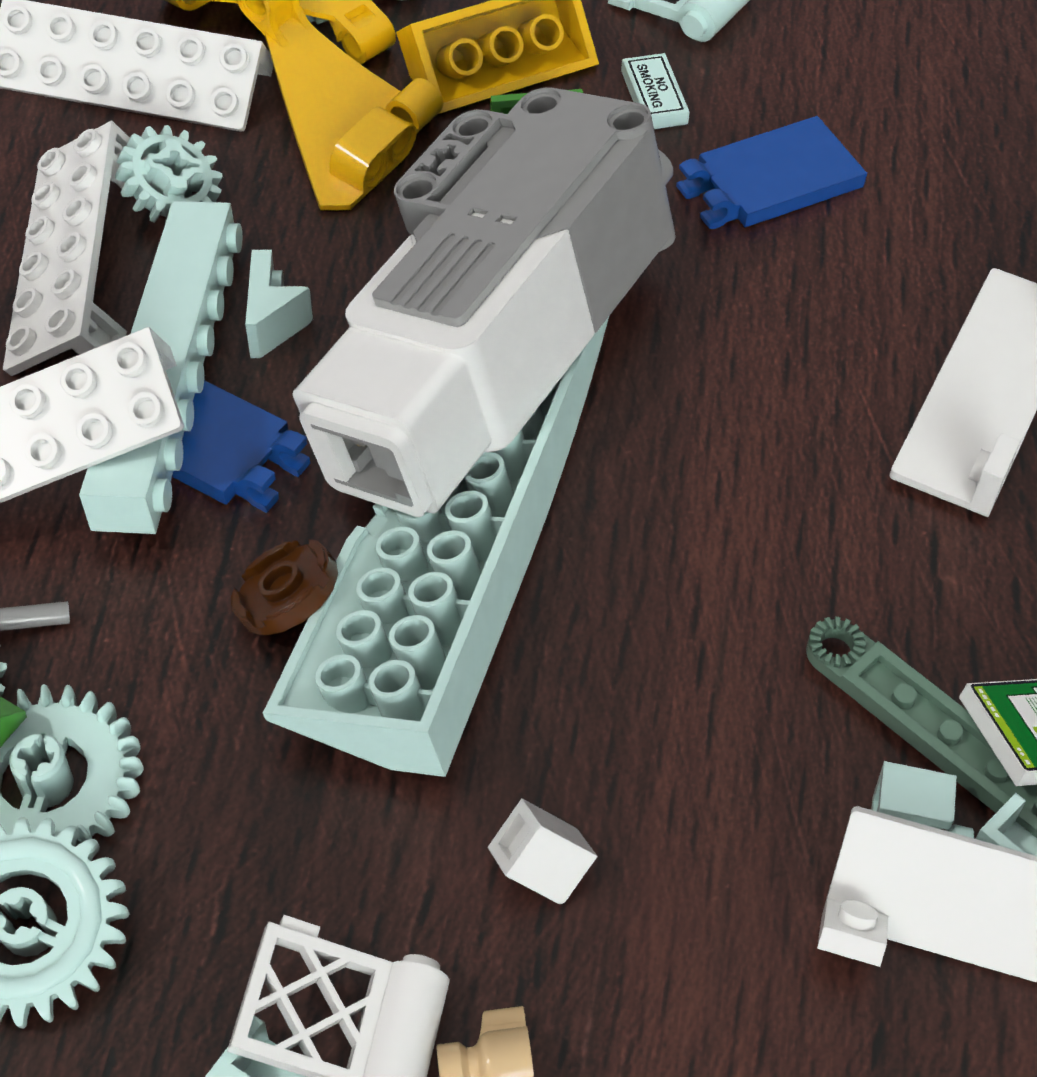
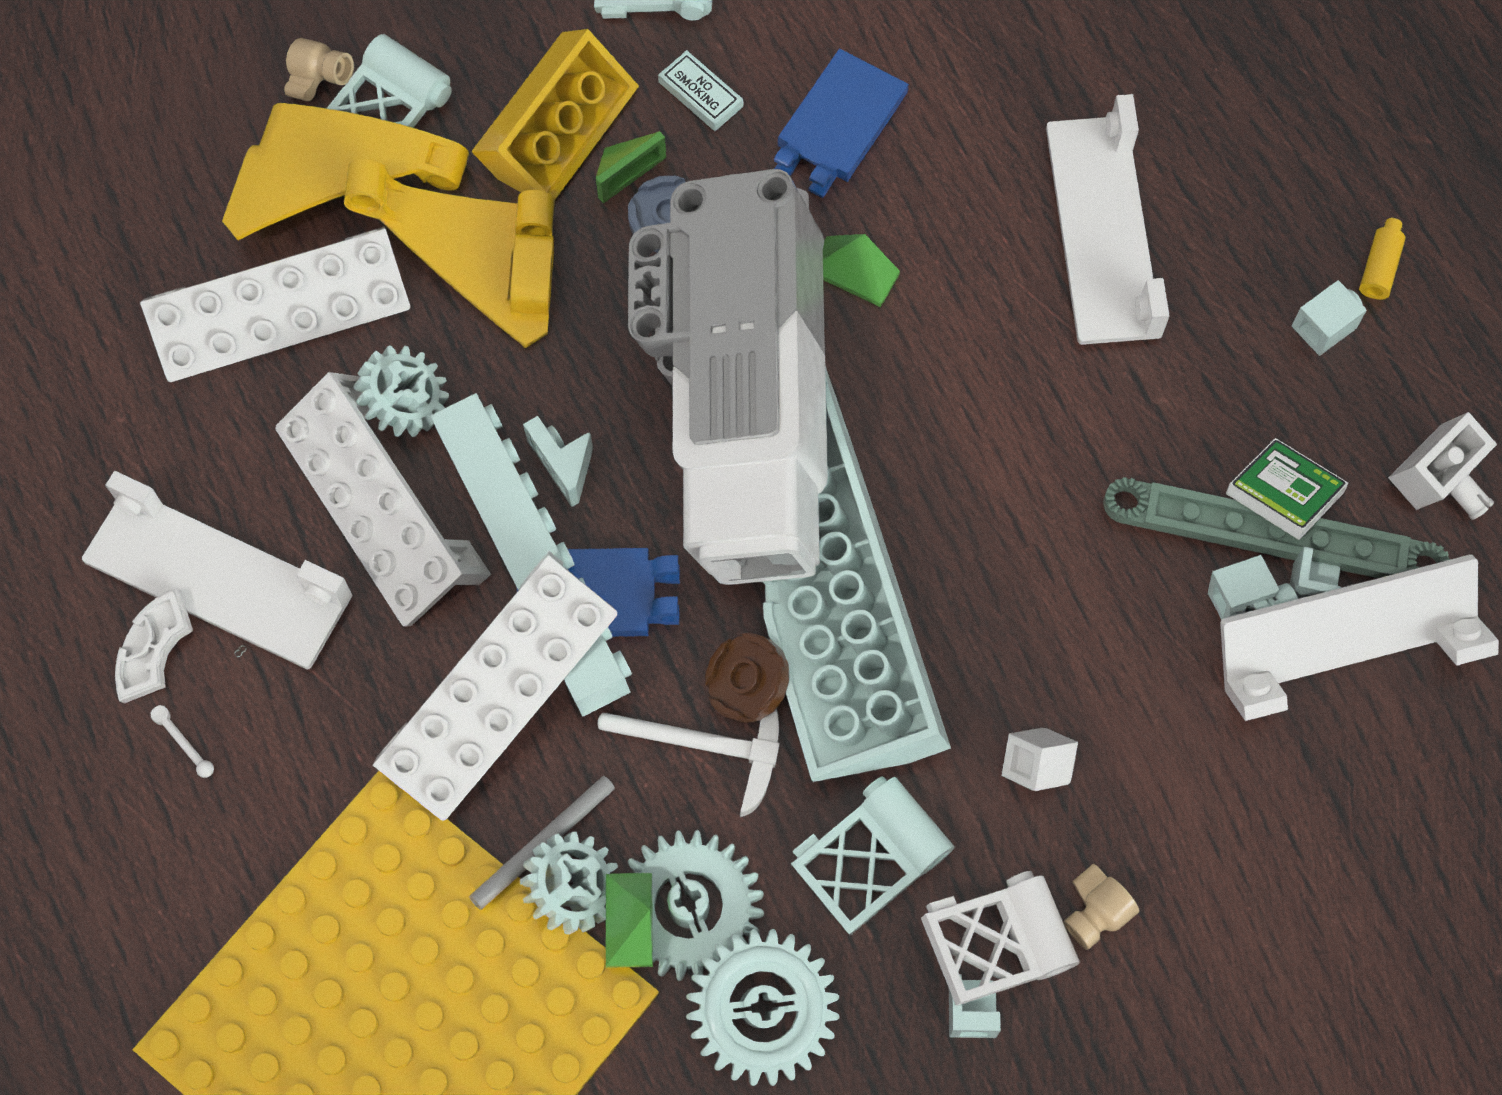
camera: 30 degrees left, 15 degrees up
none -> white piece [597,708,779,817]
none -> light aqua piece [791,776,955,935]
none -> bright green slope [823,234,900,307]

